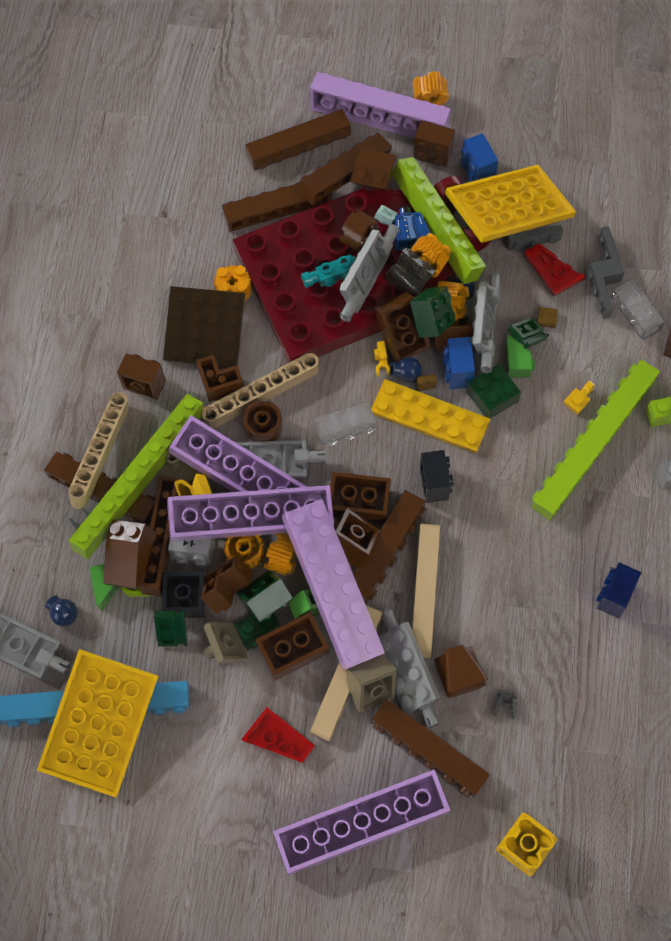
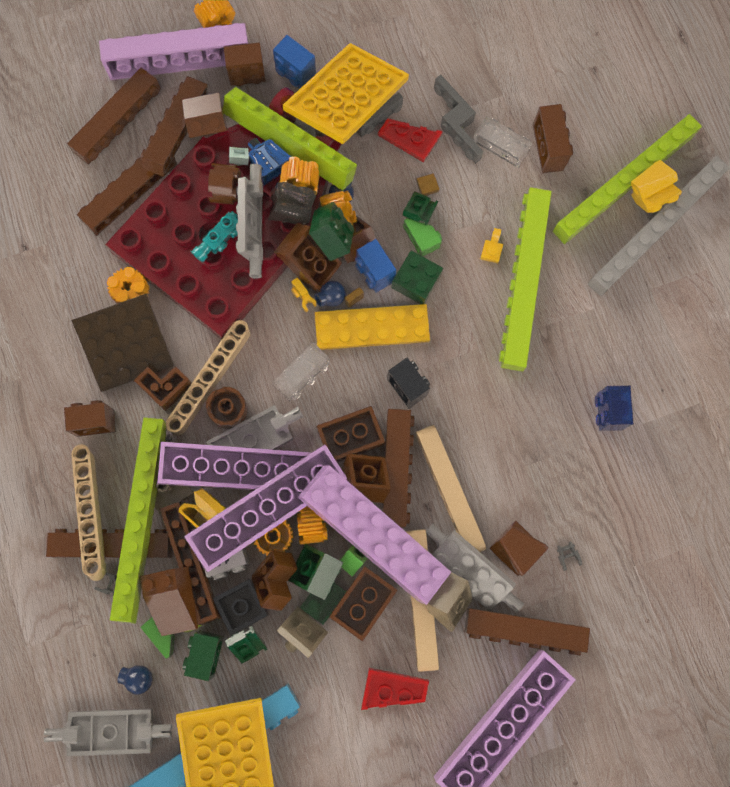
camera: 35 degrees left, 10 degrees up
light grey plate [471,273,501,373] -> none
yellow piece [496,812,558,876] -> none
none -> dark green brick [182,631,224,681]

